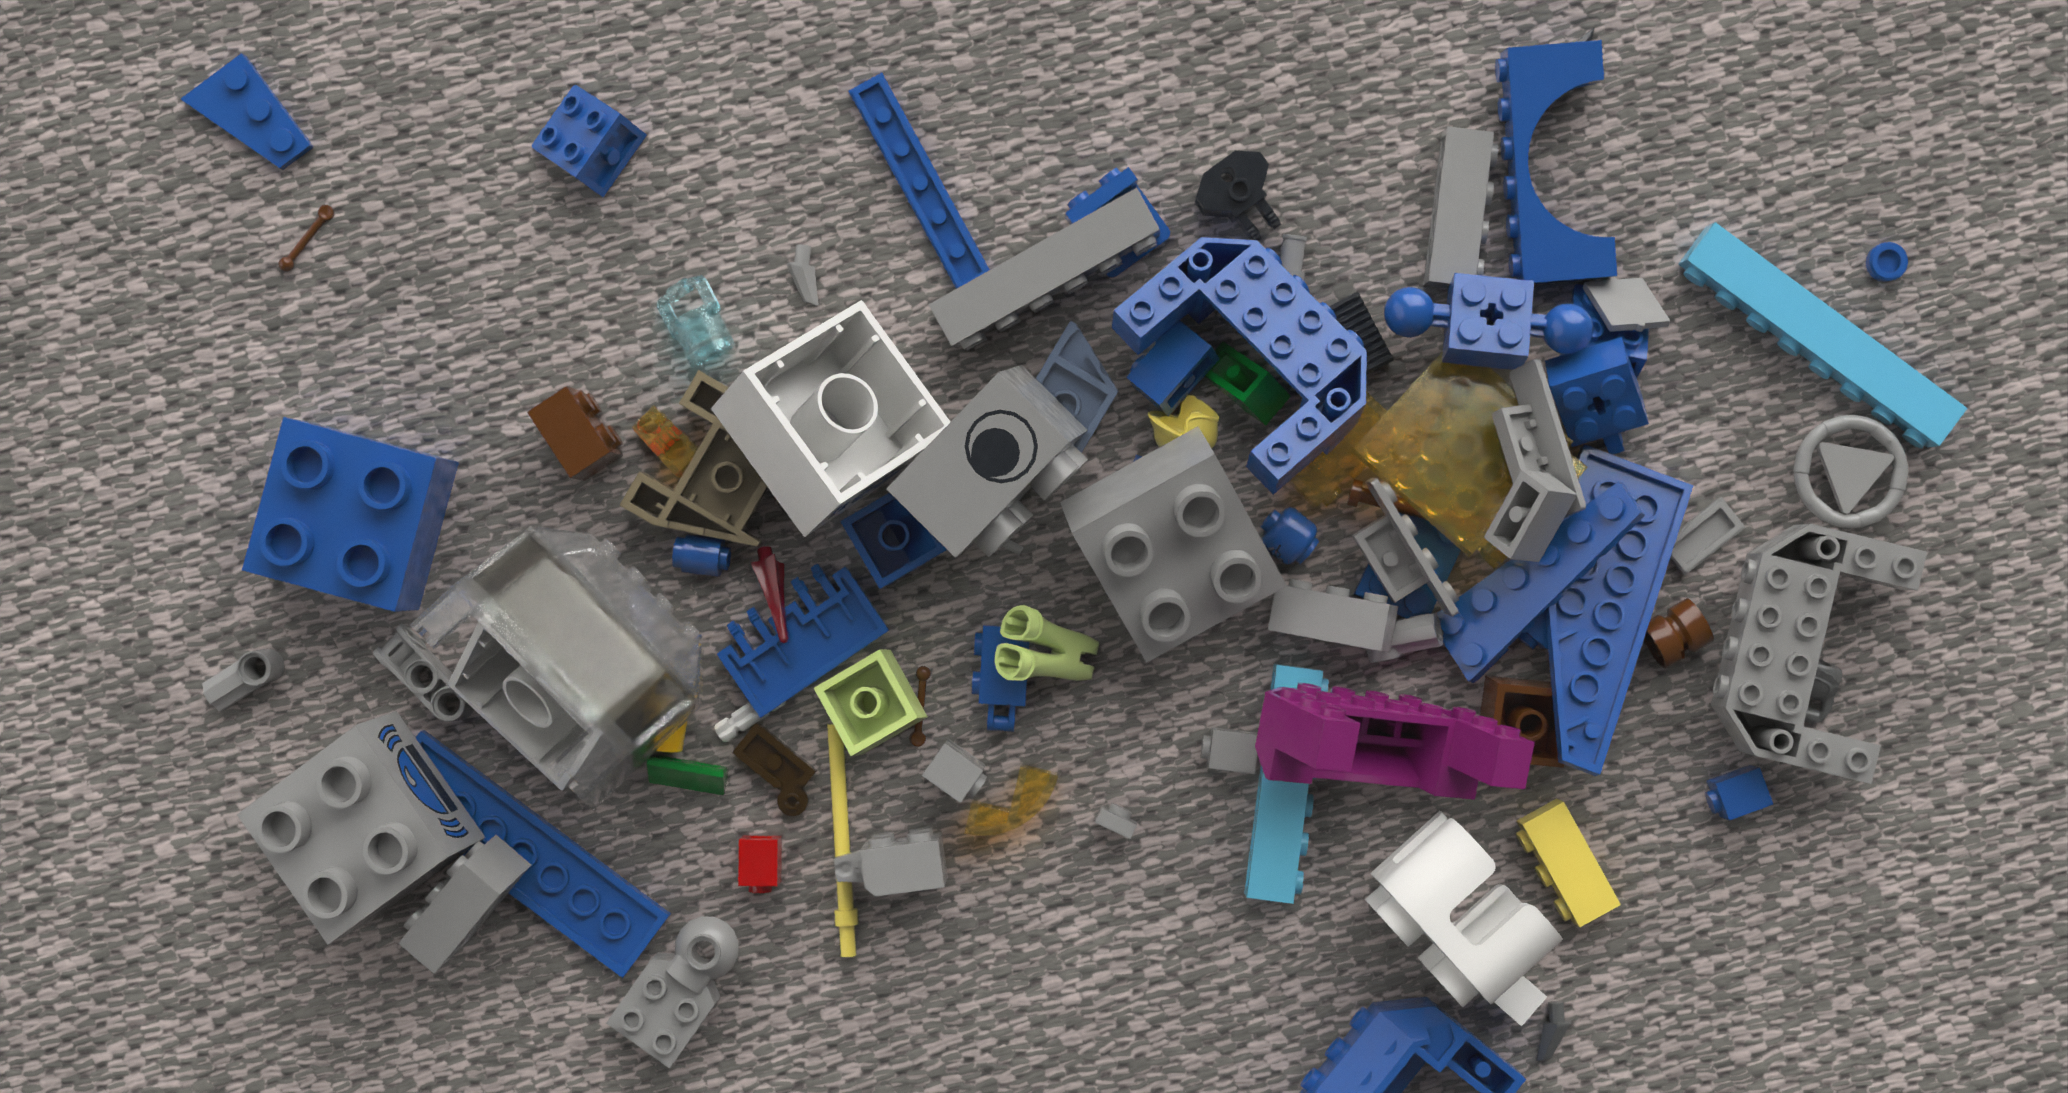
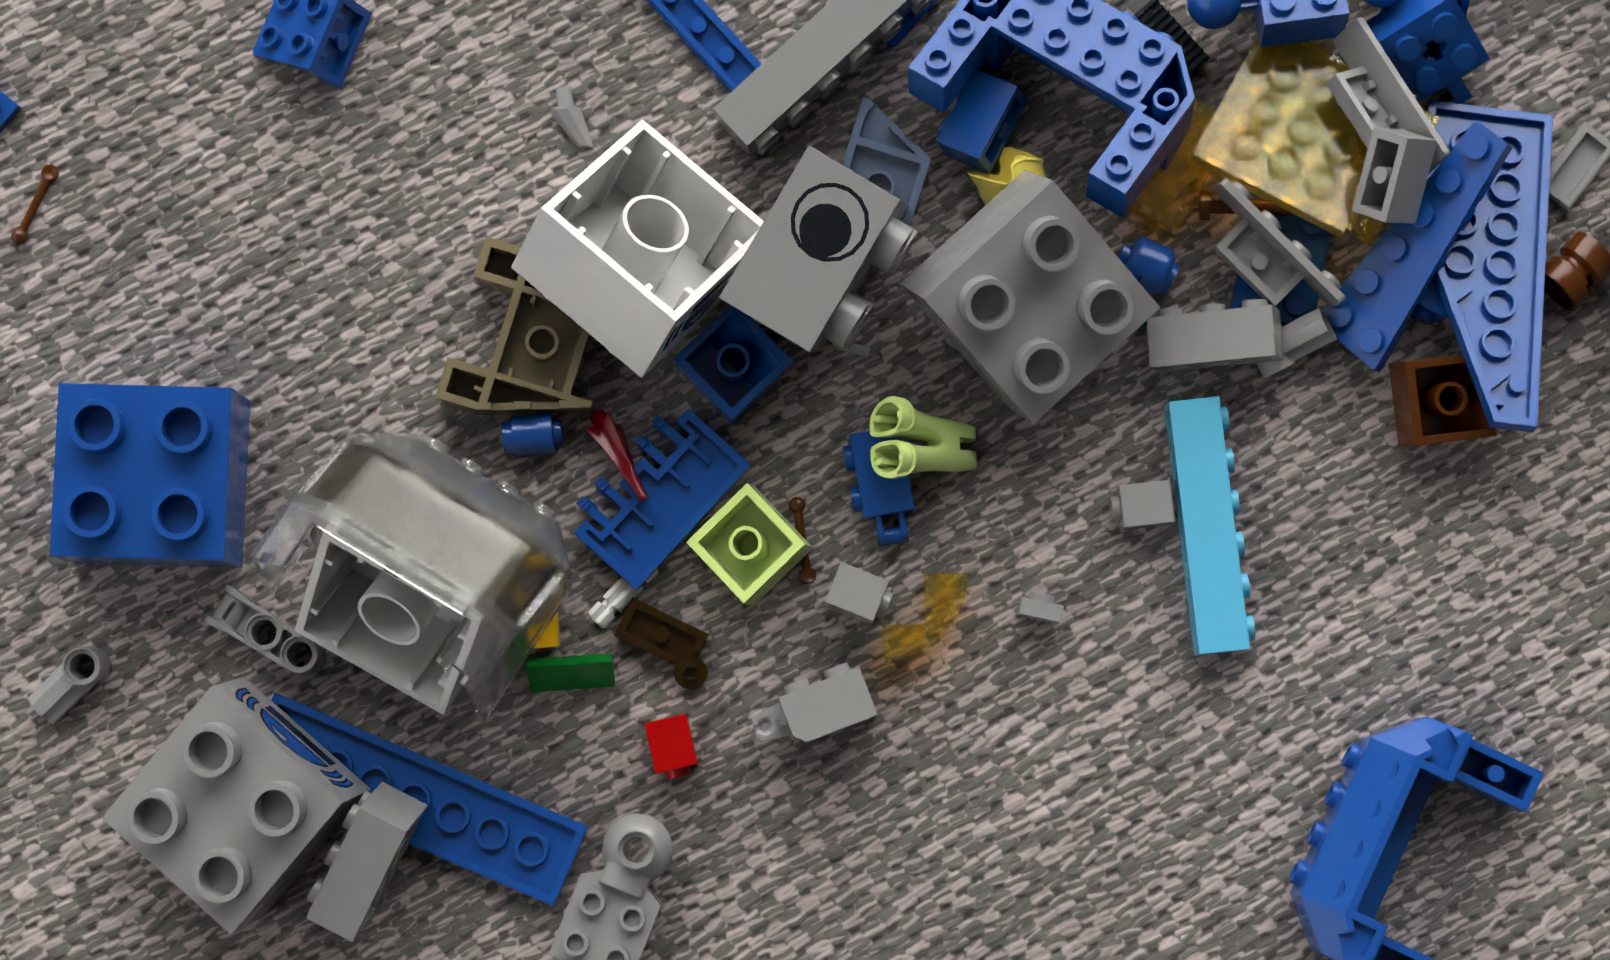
camera: 15 degrees left, 5 degrees down
reddish brown brick [527,386,623,481] -> none
clear yellow leg [632,405,699,478] -> none
clear light blue piece [657,275,736,367] -> none
light yellow bar [827,724,858,957] -> none
green slope [1204,342,1291,426] -> none
magenta wedge [1255,682,1535,800] -> none
white piece [1365,811,1563,1007] -> none
white brick [1494,976,1547,1026] -> none
light yellow brick [1516,798,1621,927] -> none
dark grey bar [1537,1001,1572,1060] -> none

